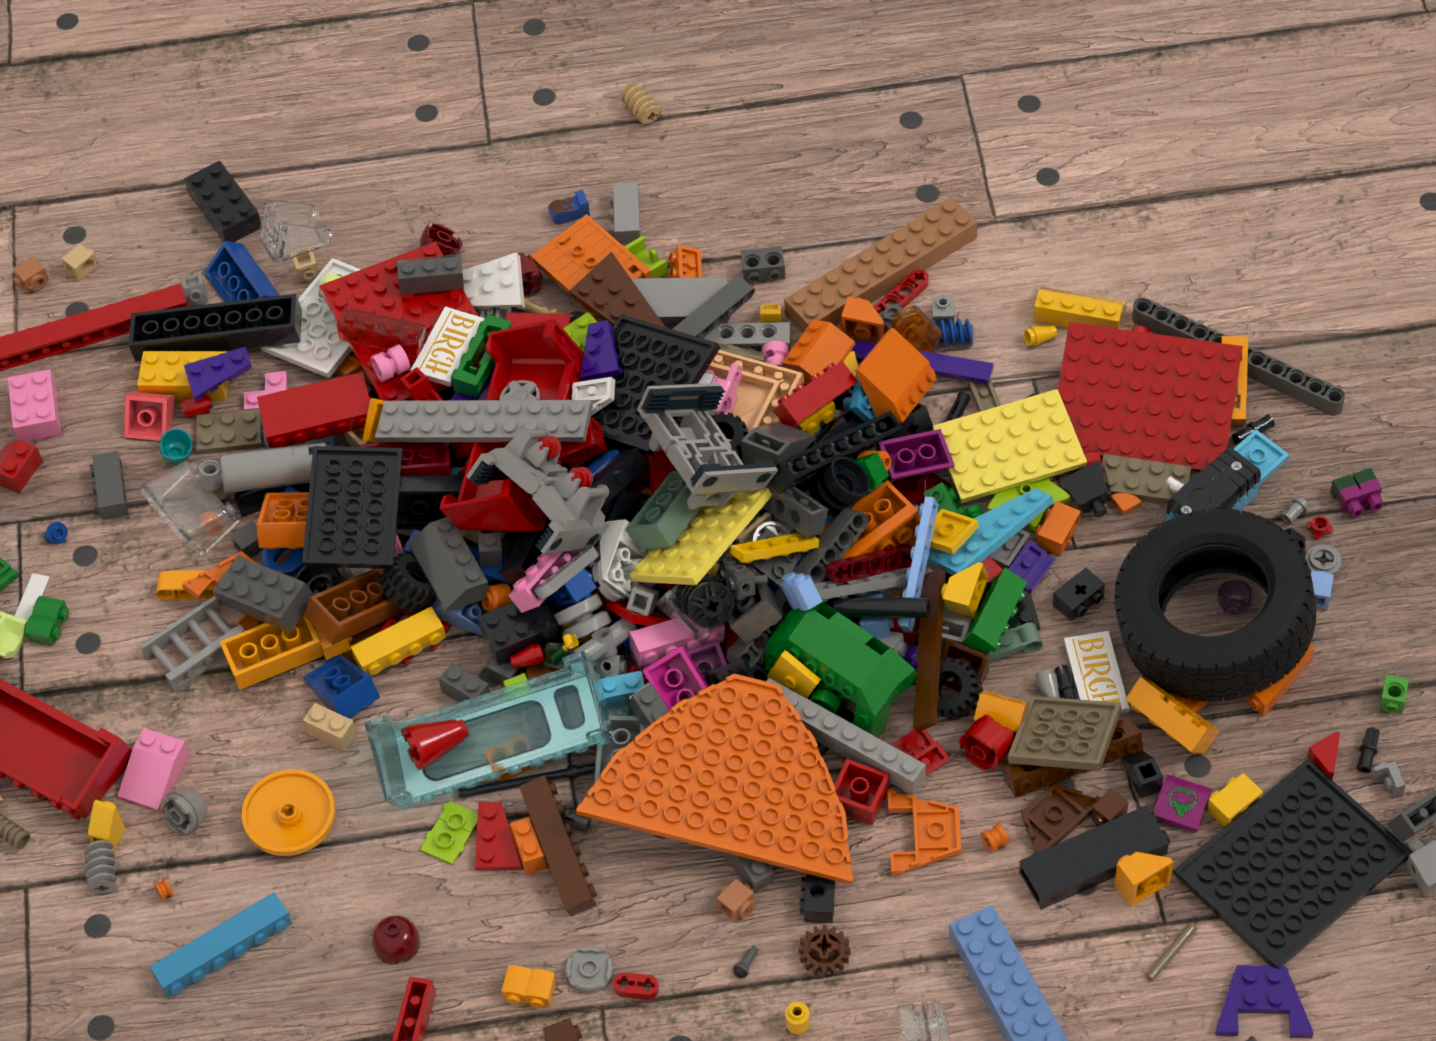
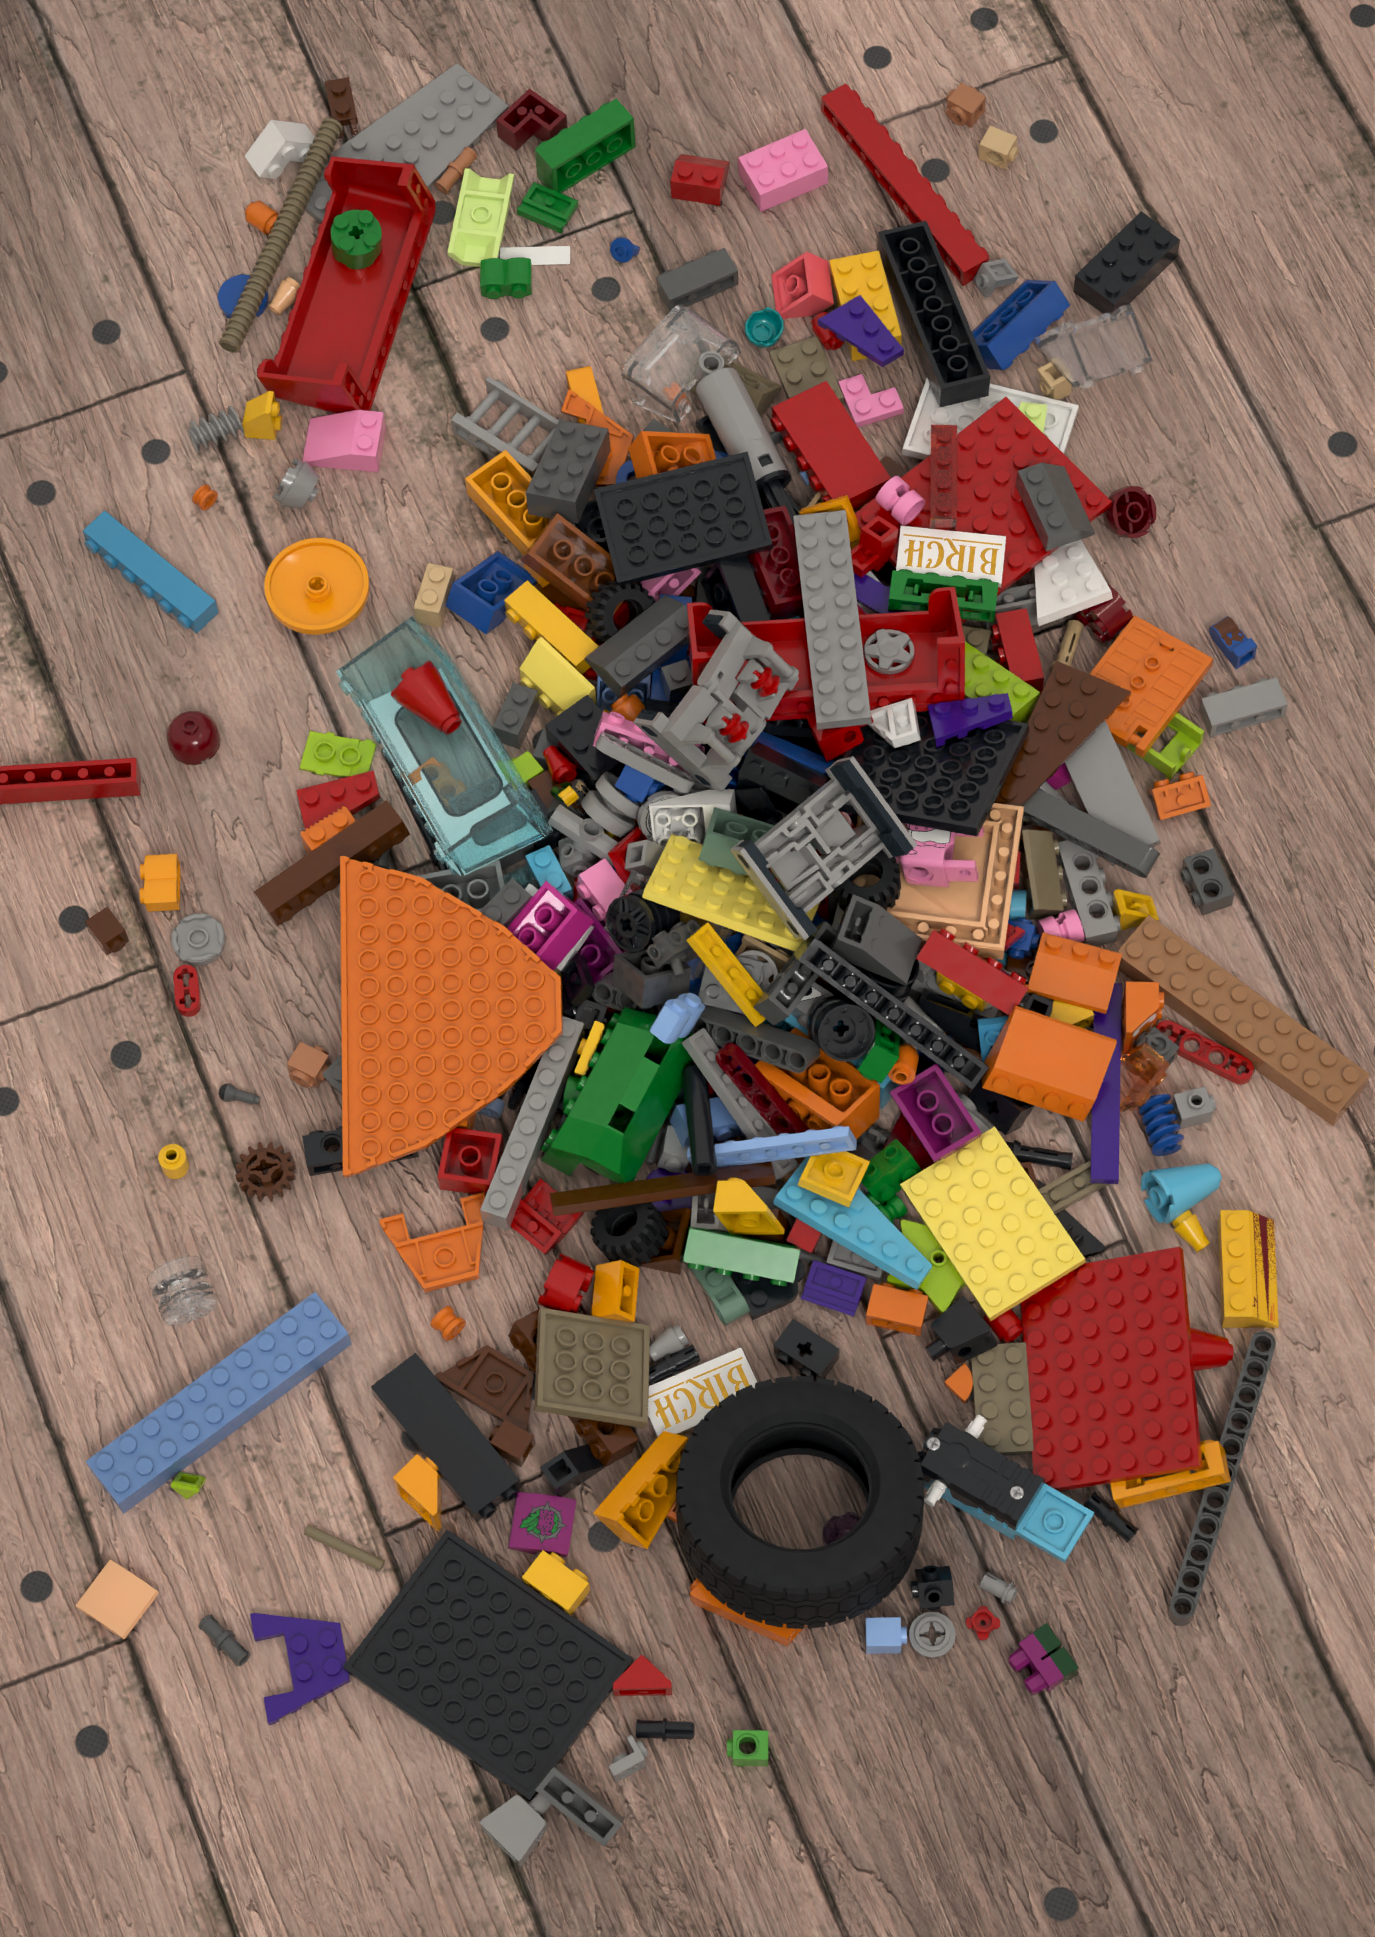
camera: 75 degrees right, 10 degrees up
none -> light yellow slope [519,637,597,717]
none -> medium azure cone [1141,1163,1222,1224]

